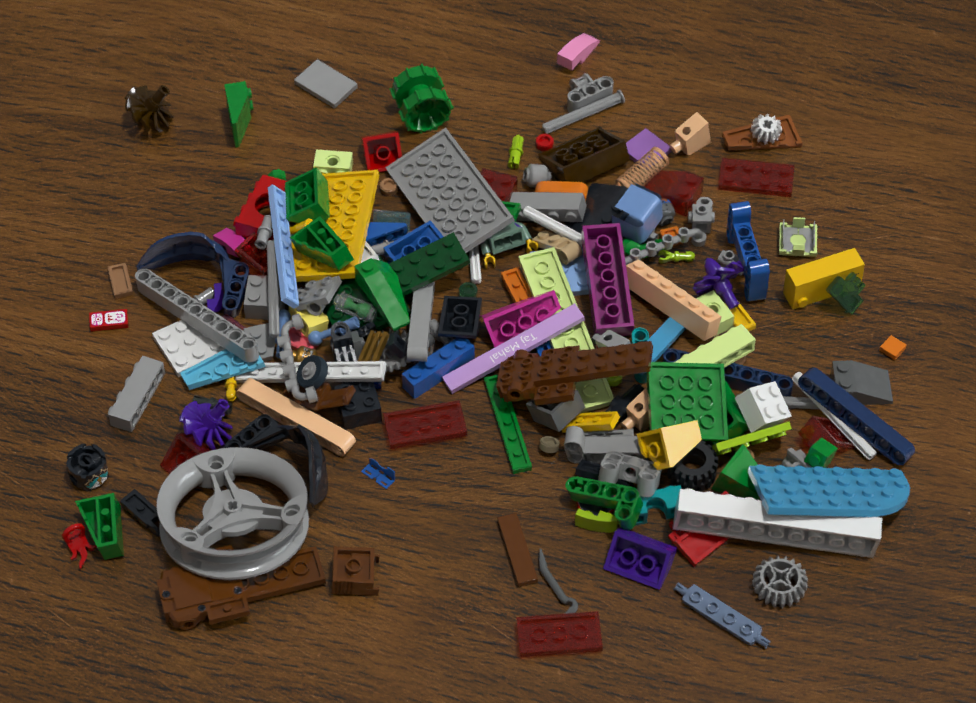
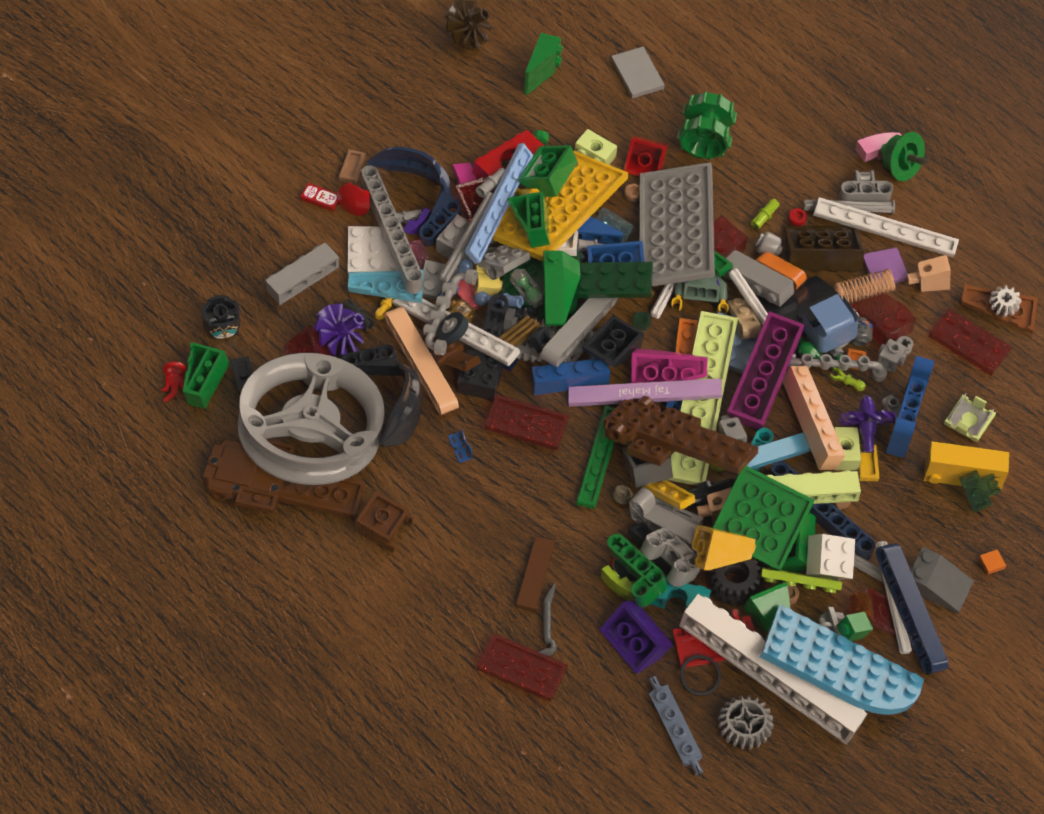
camera: 25 degrees right, 5 degrees up
none -> red dish [337,182,370,216]
none -> black piece [680,655,721,696]
none -> white tile [813,197,959,258]
none -> green piece [881,132,929,181]

